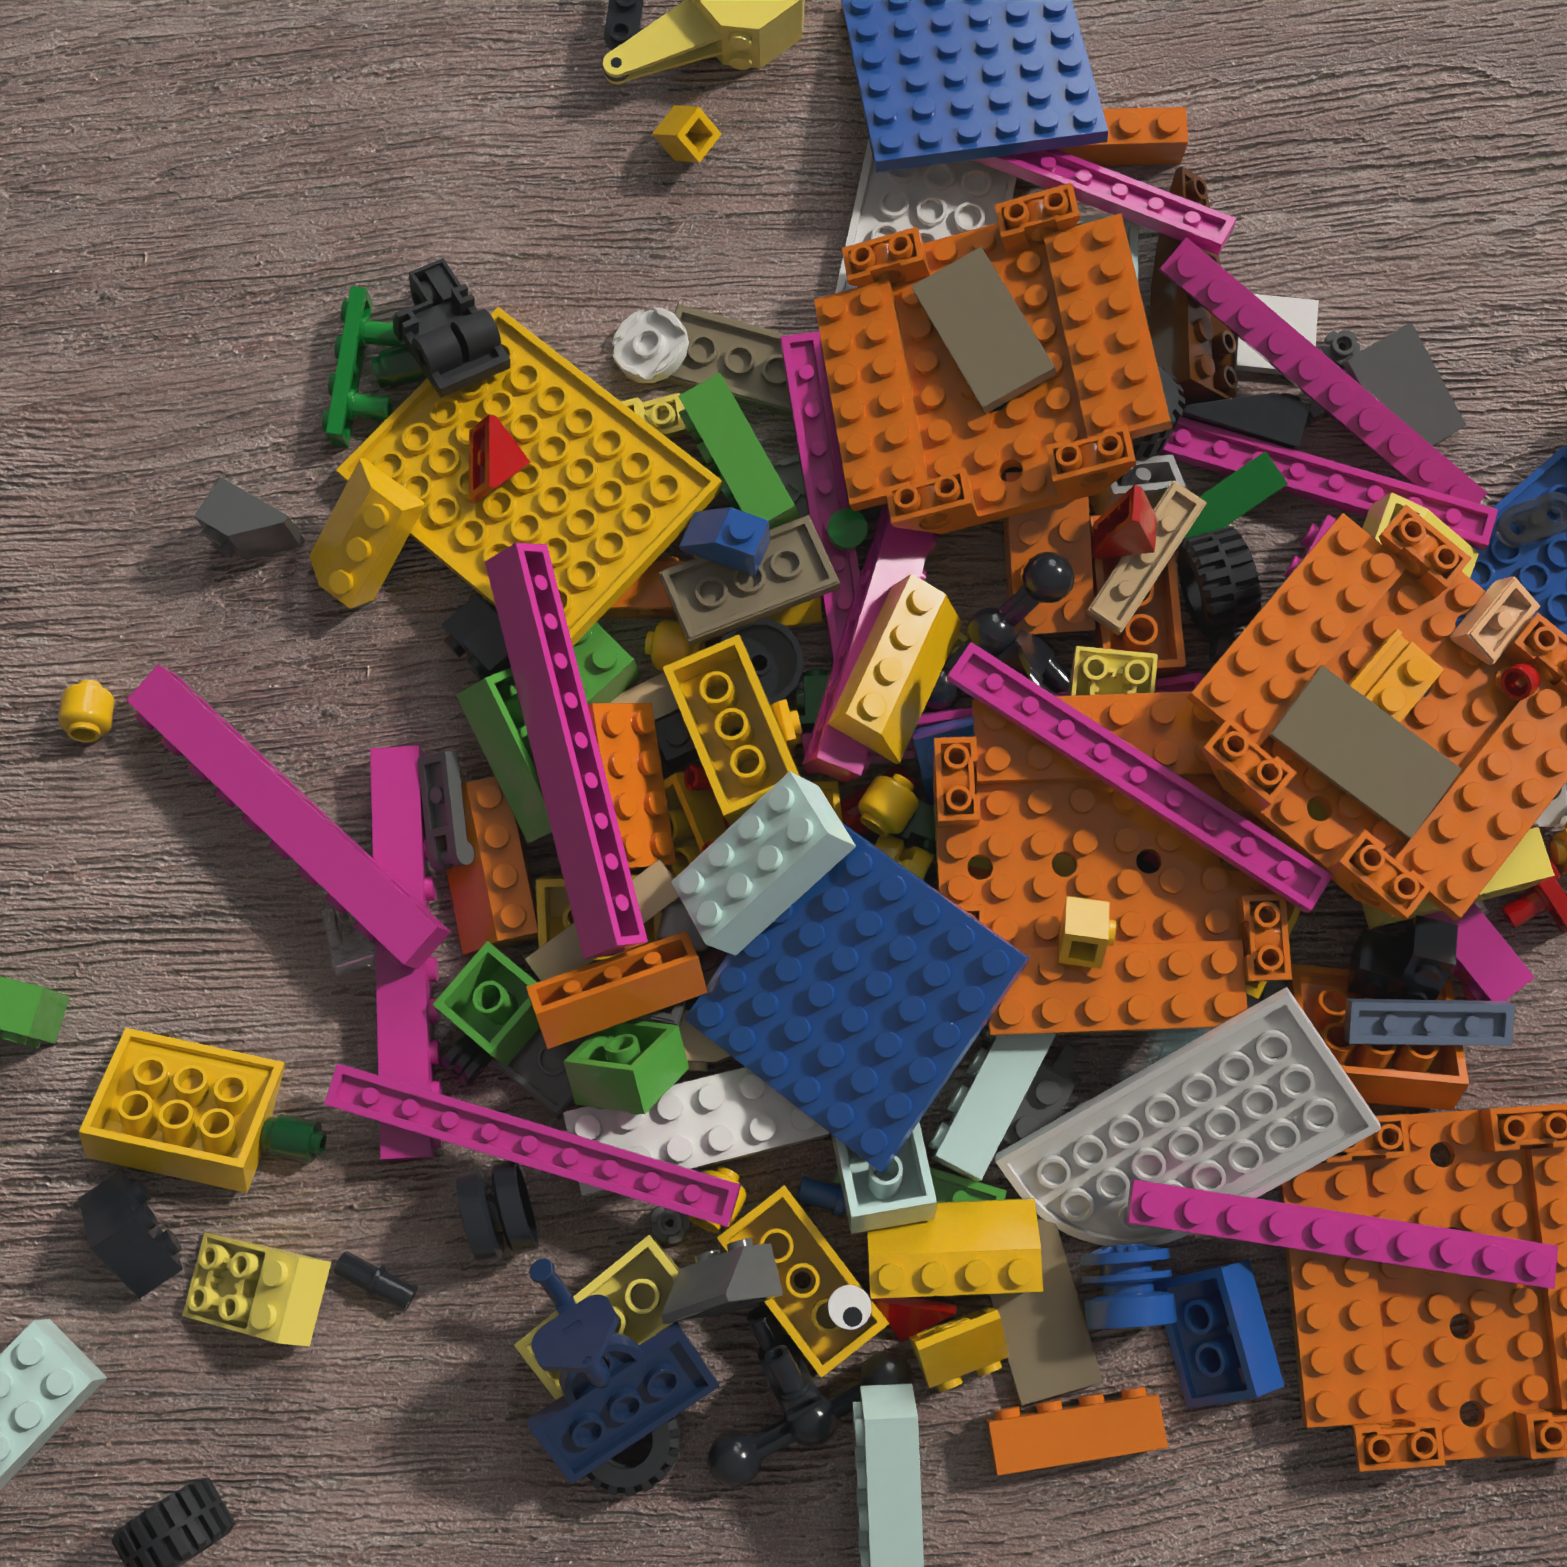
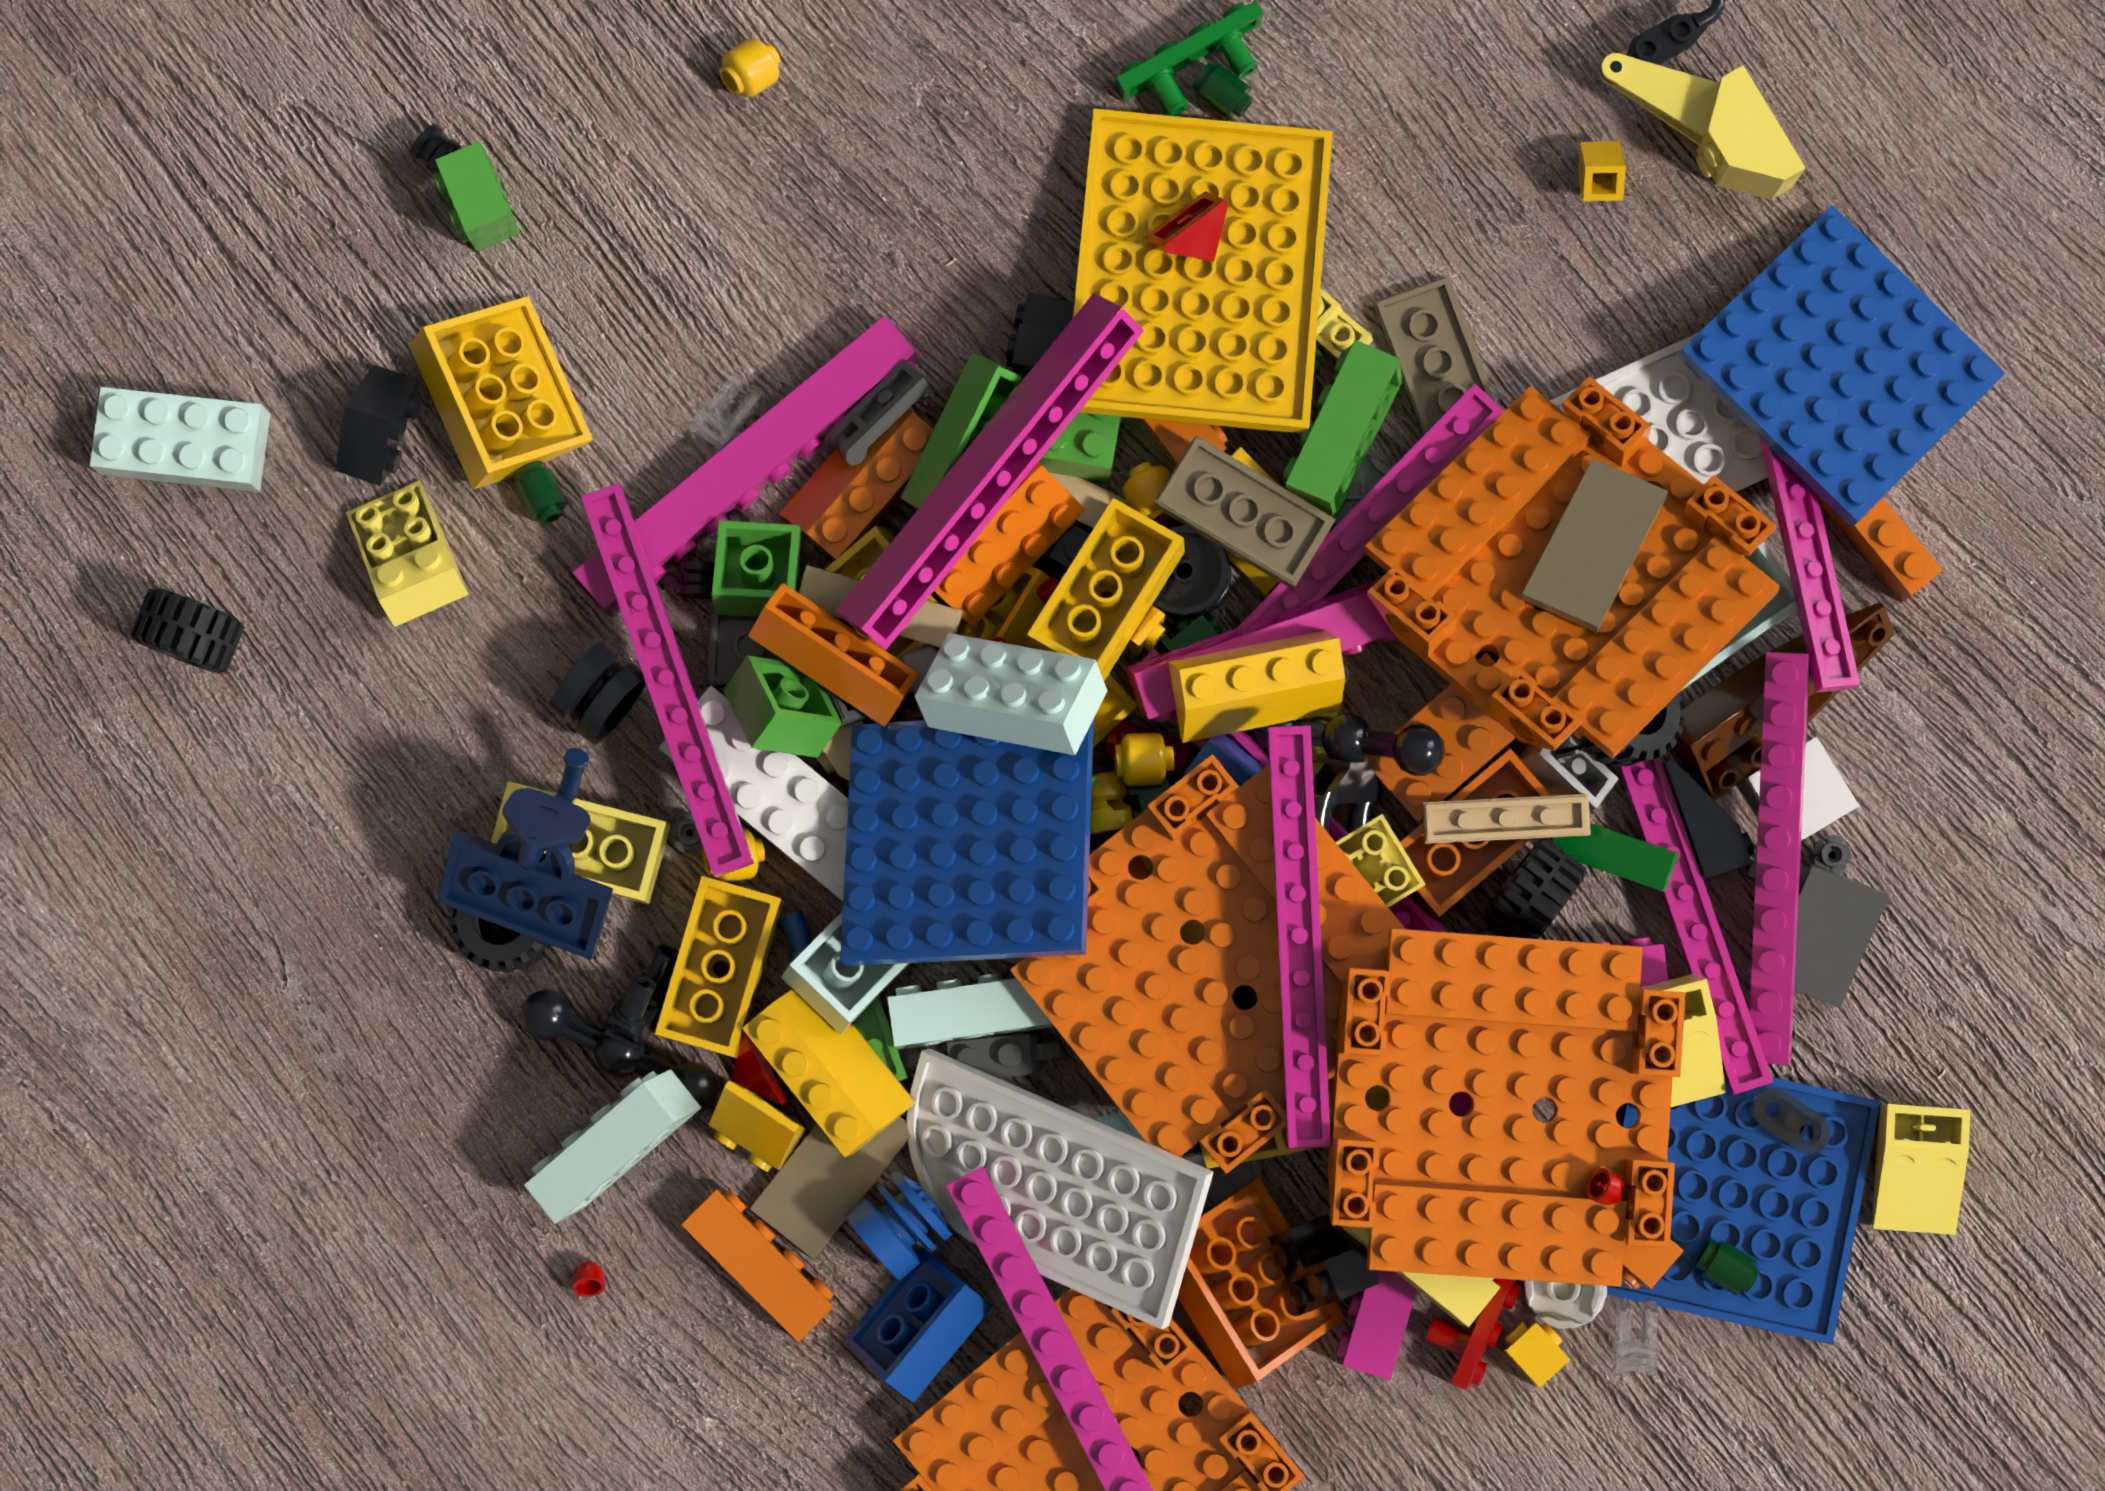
camera: 55 degrees right, 5 degrees up
dark pink brick [126,664,451,969] -> none
dark grey slope [194,477,305,560] -> none
yellow slope [309,458,426,609] -> none
black axle [334,1252,418,1312] -> none
black plate [393,258,510,398] -> none
white tile [612,308,689,383] -> none
dark grey slope [661,1238,783,1324] -> none
blue slope [679,507,770,576] -> none
green tile [826,508,868,551] -> none
white tile [828,1285,871,1330] -> none
yellow brick [1058,896,1116,969] -> none
red slope [1092,485,1157,559] -> none
dark tan tile [1268,665,1462,839] -> none
sand blue plate [1343,999,1515,1046] -> none
light orange plate [1348,629,1444,723] -> none
light nougat slope [1450,576,1540,665] -> none

